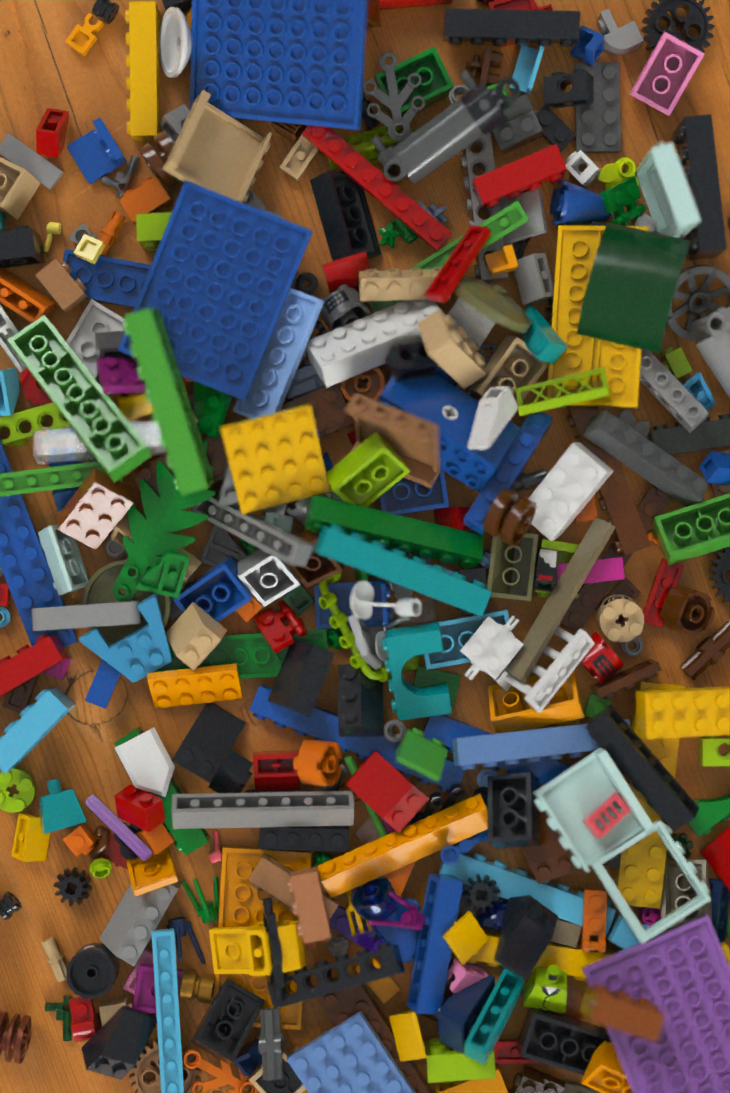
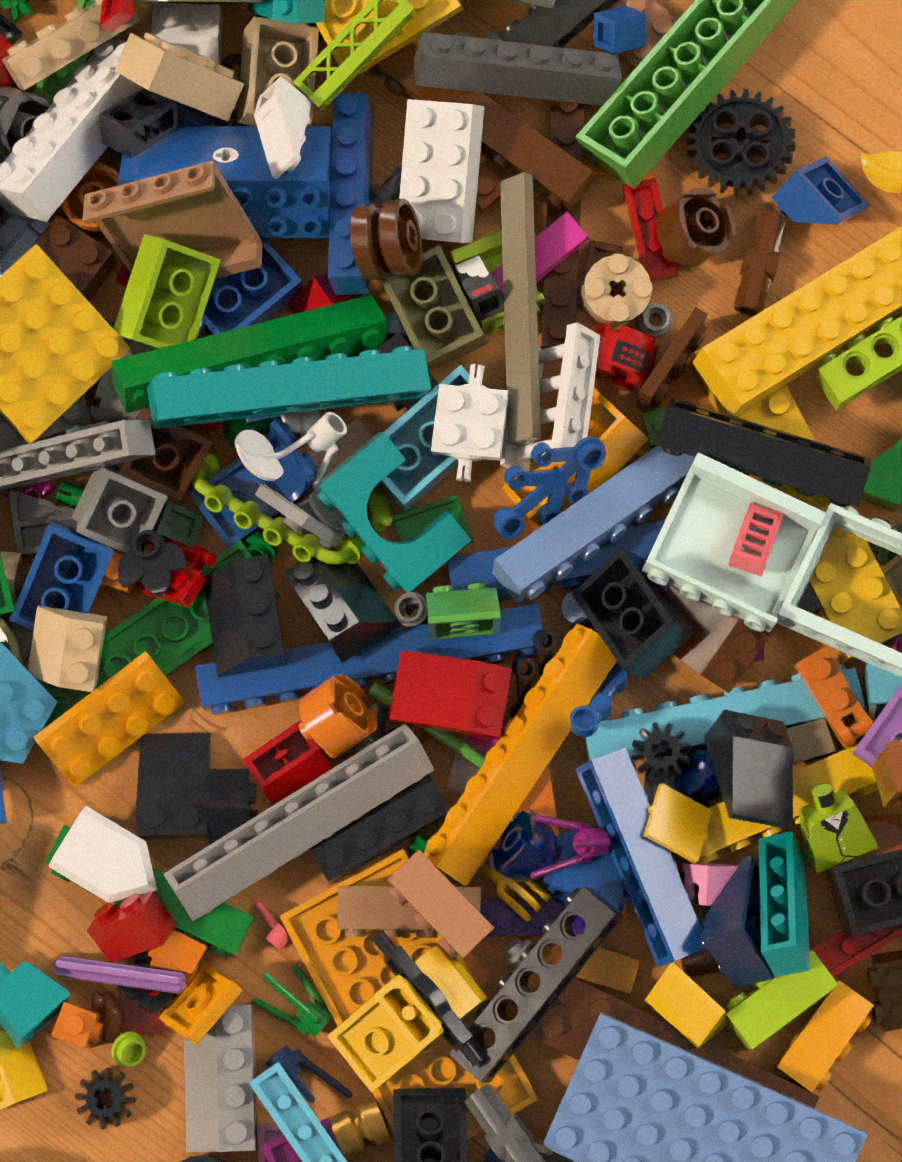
camera: 30 degrees left, 10 degrees down
none -> black plate [118,530,186,597]
none -> blue plant [494,436,606,539]

